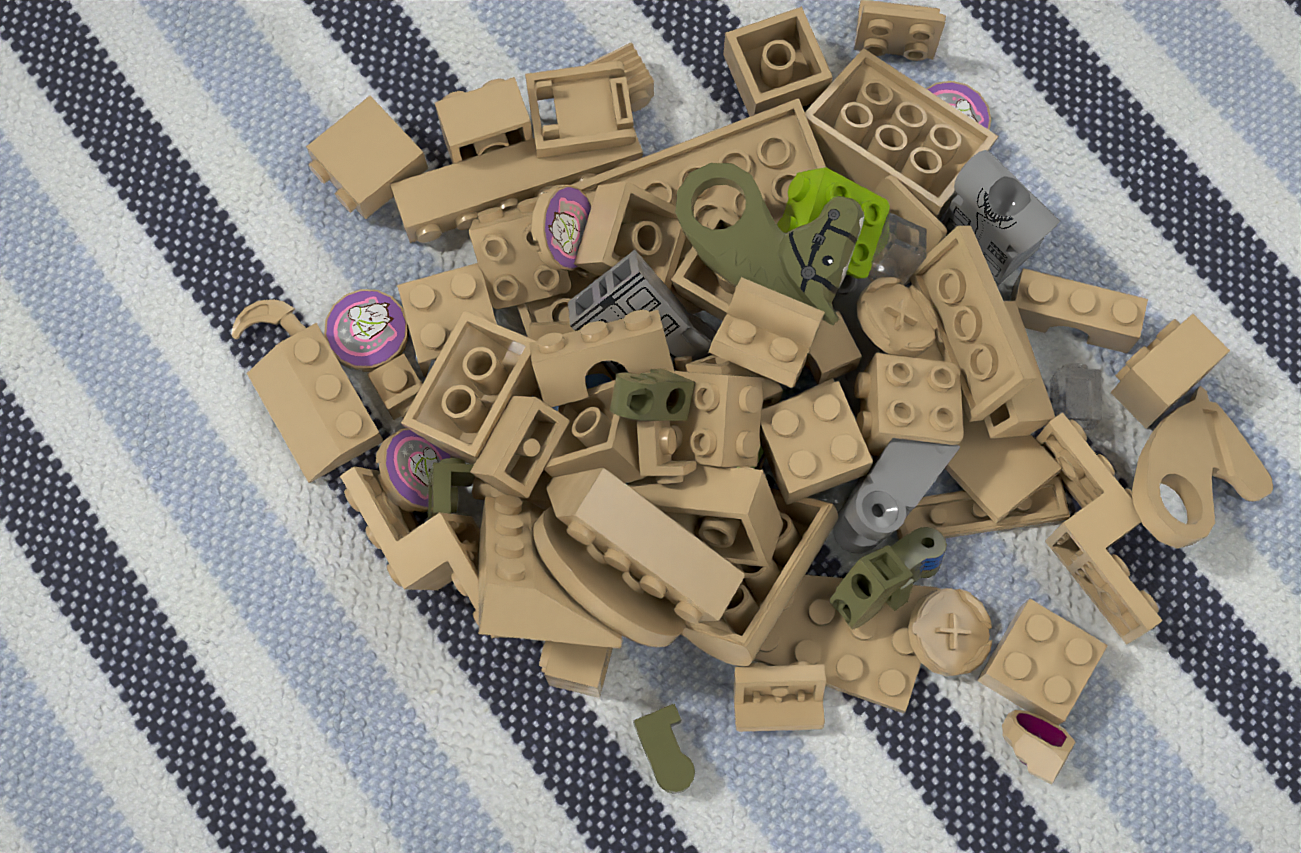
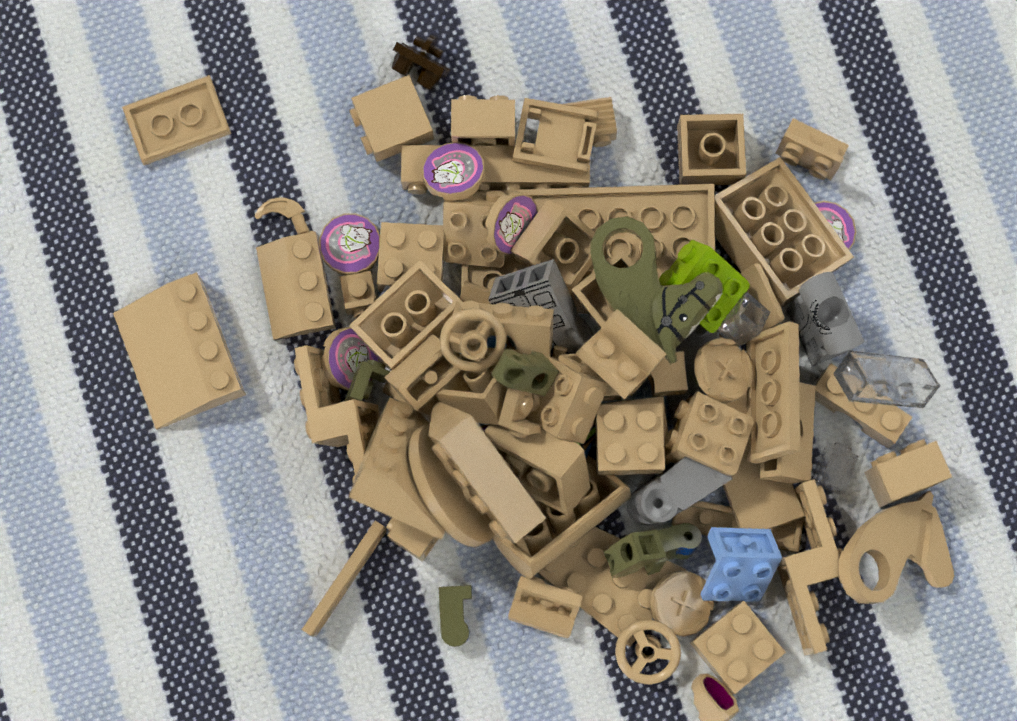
camera: 20 degrees right, 5 degrees up
none -> tan slope [113,272,246,430]
none -> tan tile [122,75,231,165]
none -> tan tile [302,520,387,637]
none -> dark brown hips [391,34,451,90]
none -> tile [422,142,486,201]
none -> tan piece [440,308,506,372]
none -> tan piece [615,620,681,684]
none -> light blue bracket [700,527,782,602]
none -> clear brick [833,351,940,408]

